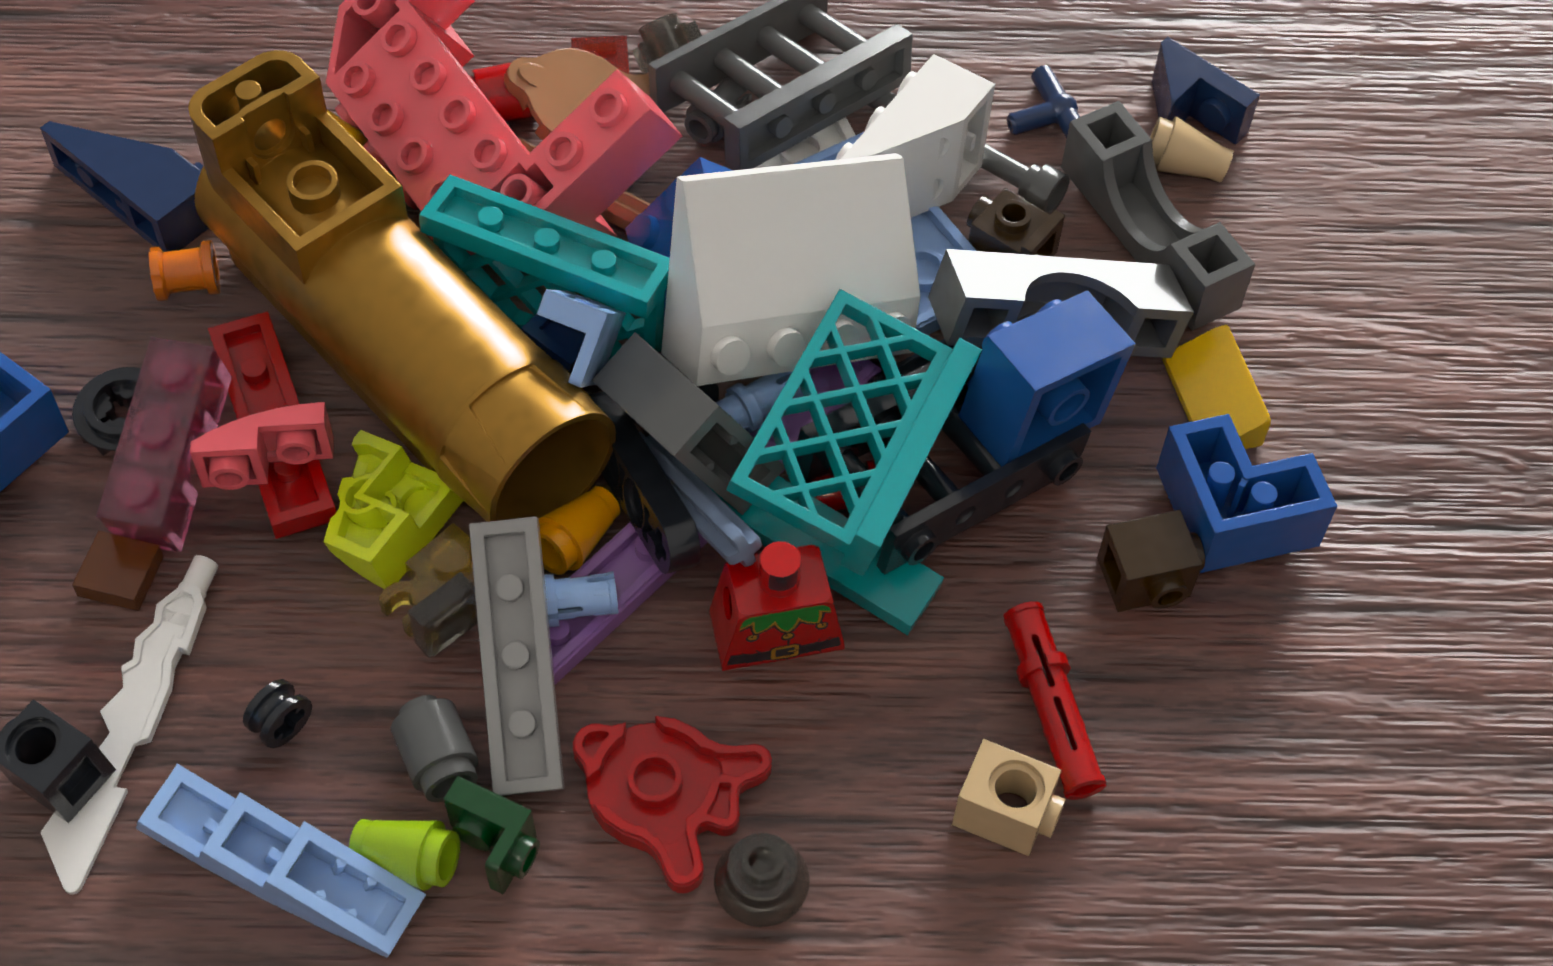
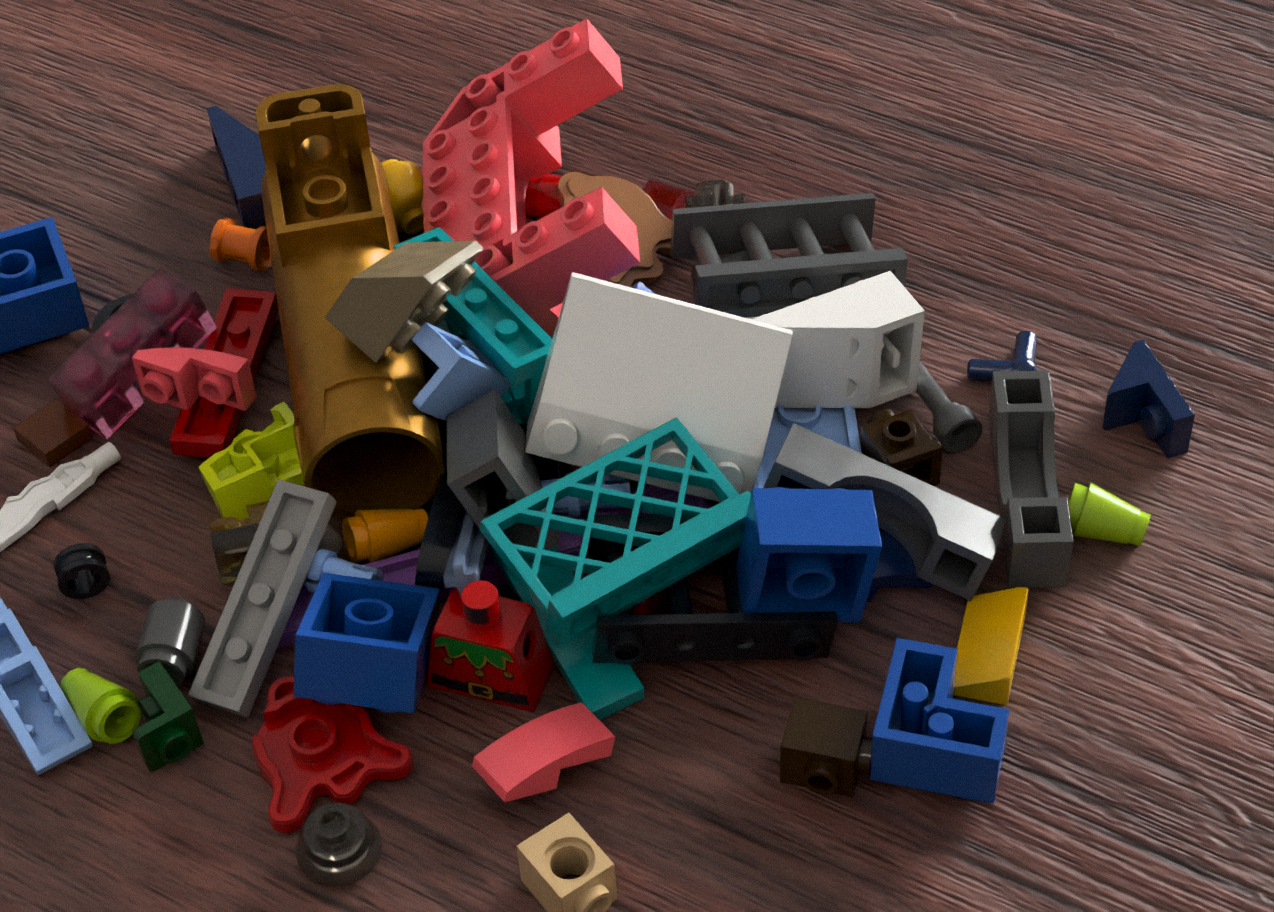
camera: 35 degrees right, 10 degrees down
red pin [1003,601,1107,800] -> none
tan cone [1150,116,1234,183] -> none
none -> blue brick [293,573,440,713]
none -> dark tan slope [325,240,484,363]
none -> coral slope [472,702,616,803]
none -> lime cone [1068,482,1151,547]

